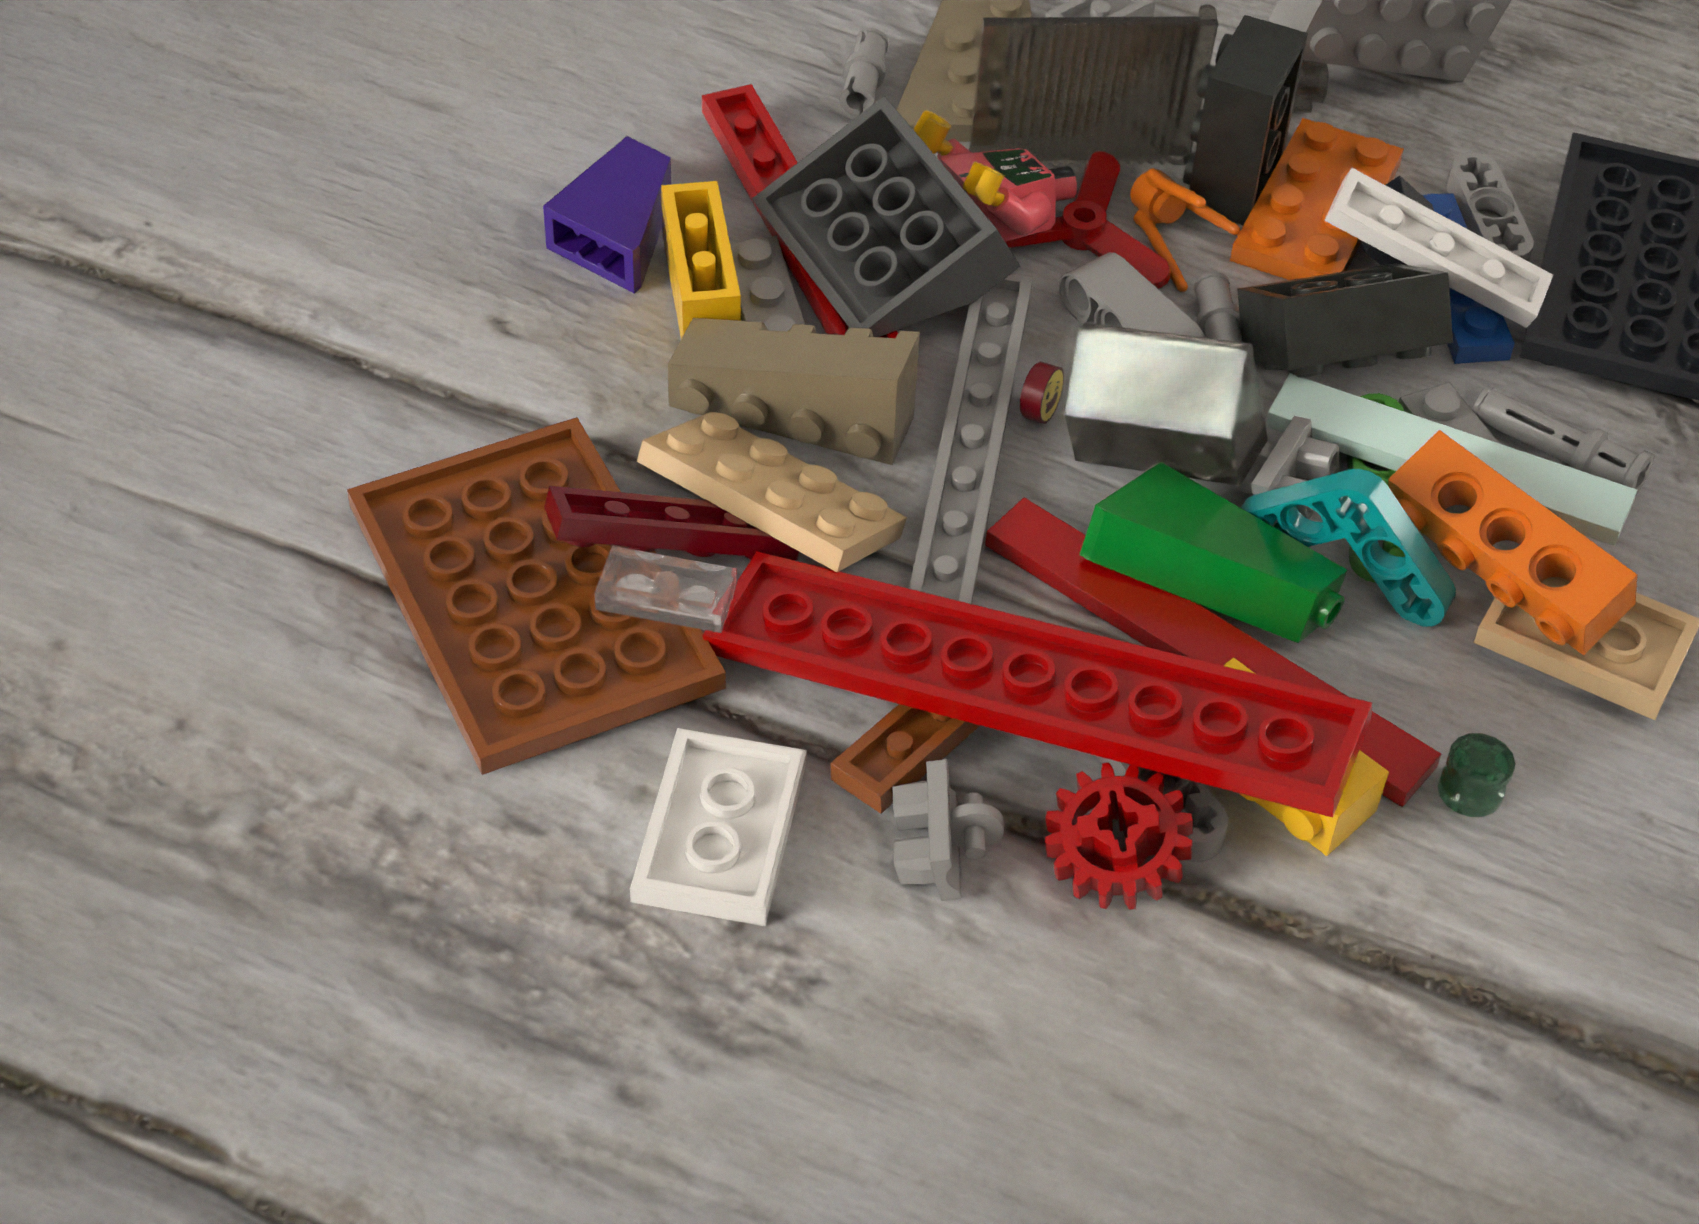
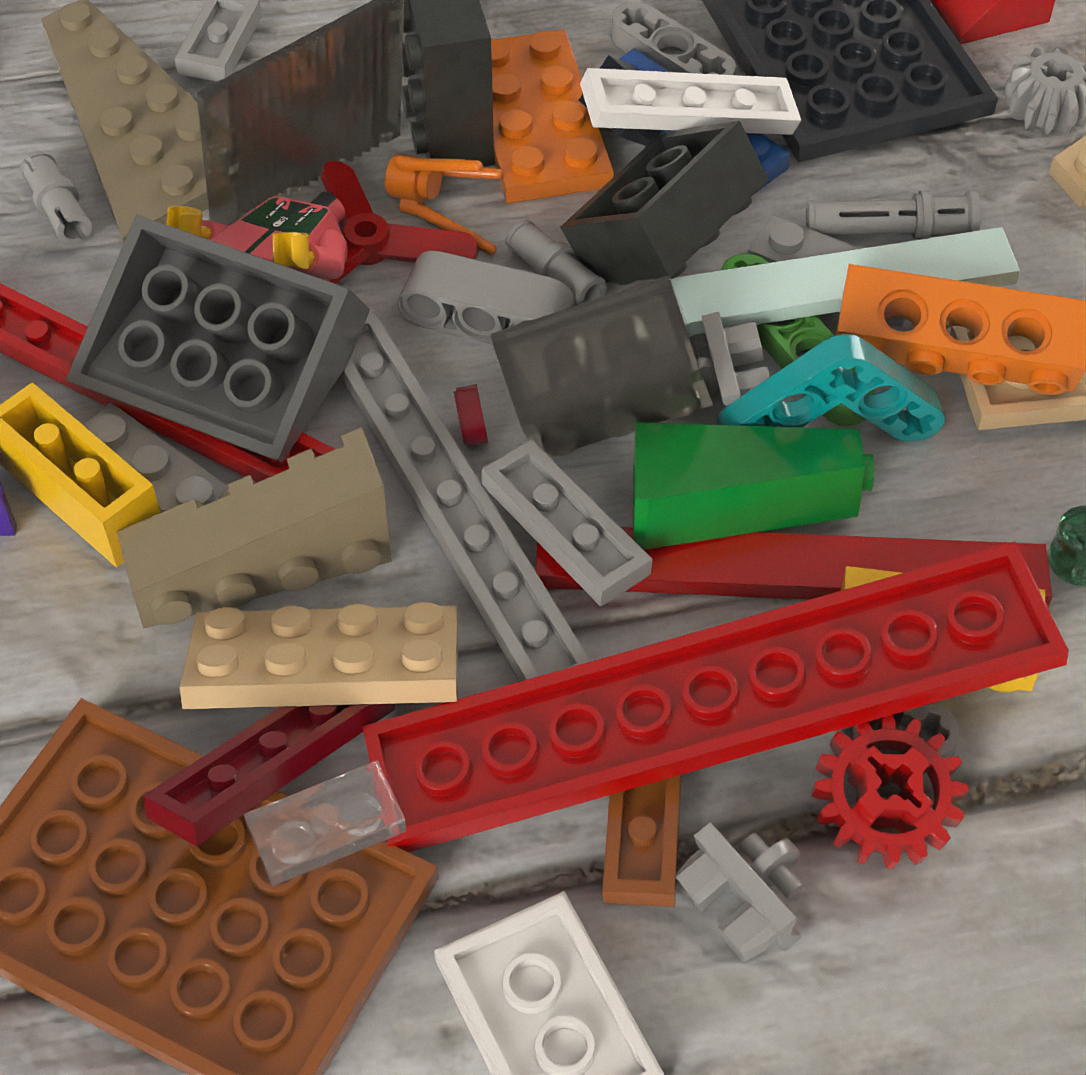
camera: 35 degrees left, 5 degrees up
none -> light grey plate [482,439,652,607]

